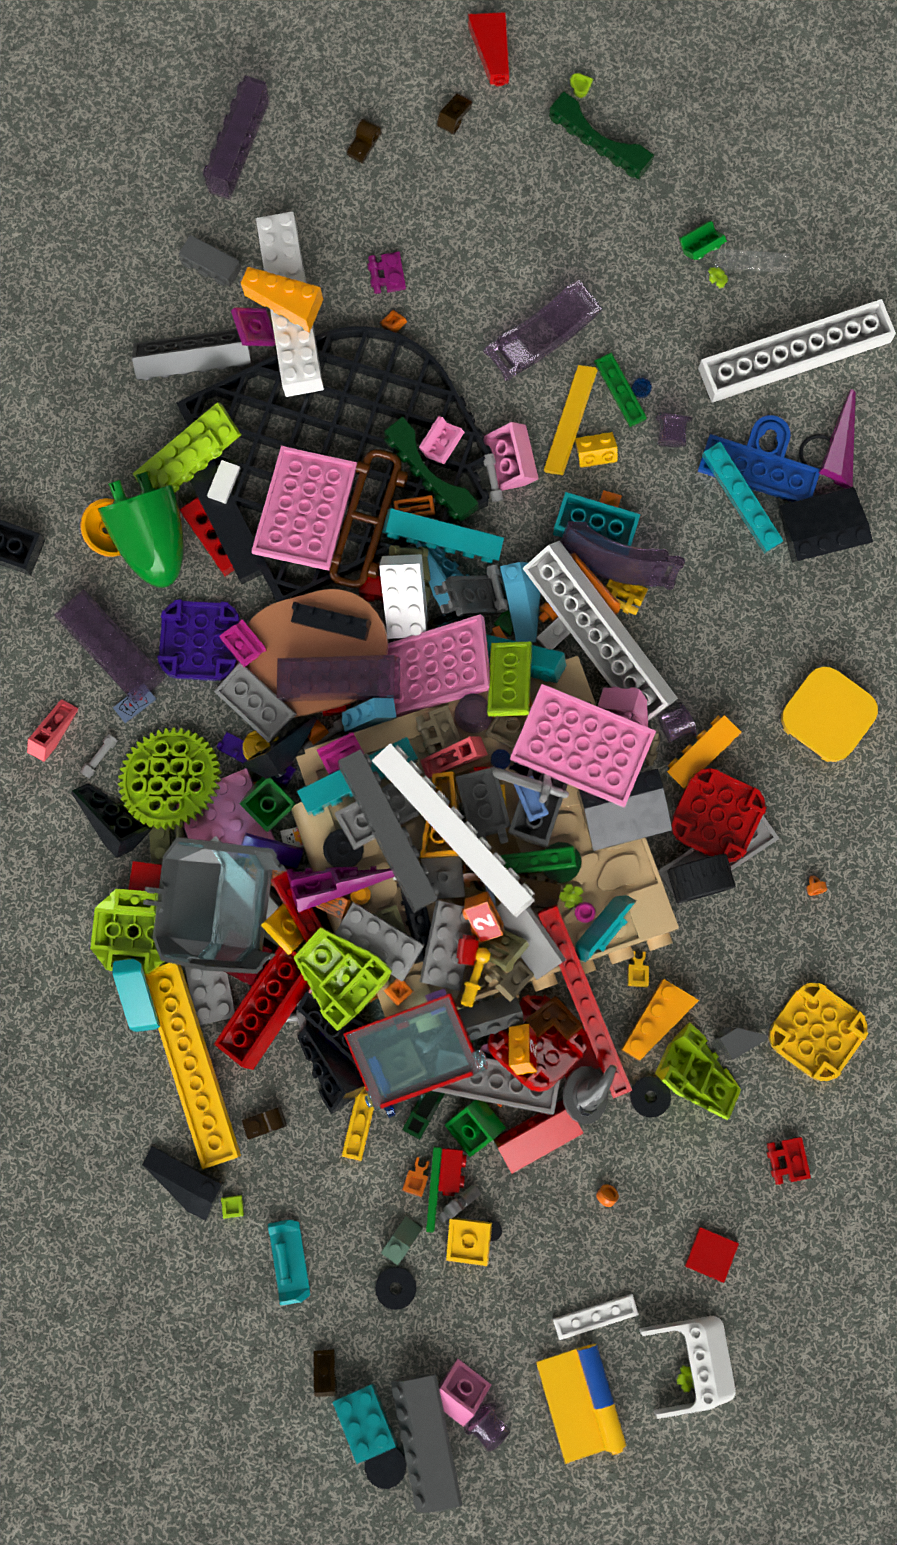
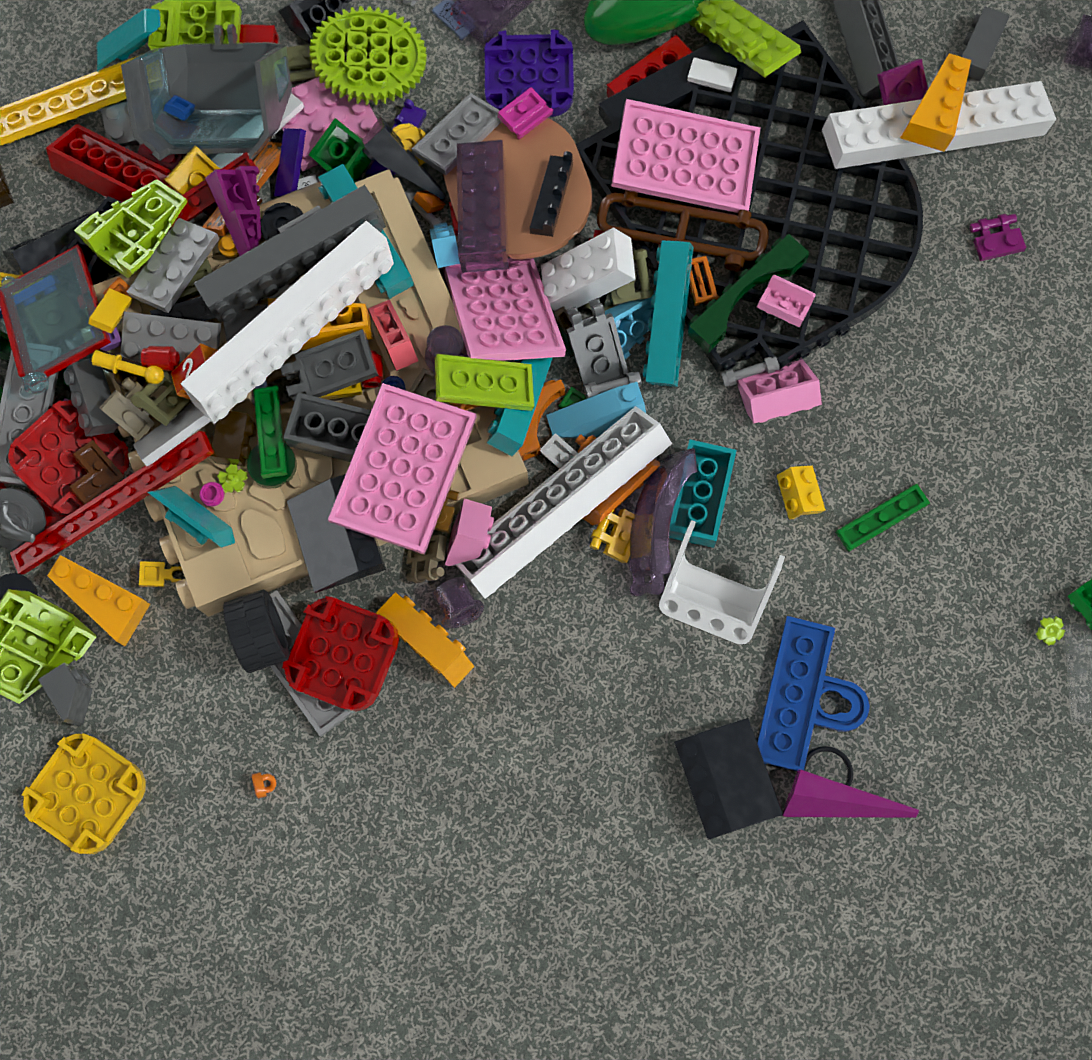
camera: 90 degrees right, 5 degrees down
dark pink plate [317,732,364,775] -> none
orange tile [380,310,407,333] -> none
dark tan plate [415,705,461,755] -> none
clear purple windscreen [483,279,603,381] -> none
light grey sword [493,768,569,803] -> none
light orange brick [509,1024,537,1075] -> none
medium blue tile [513,776,549,822] -> none
yellow tile [544,365,598,475] -> none
orange tile [600,490,622,507] -> none
clear blue tile [632,378,652,398] -> none
clear purple piece [656,413,692,448] -> none
white brick [698,299,896,403] -> none
teal brick [702,442,783,554] -> none
yellow tile [781,667,878,762] -> none
none -> yellow tile [88,288,132,334]
none -> blue tile [163,95,195,121]
none -> white windscreen [659,520,785,644]

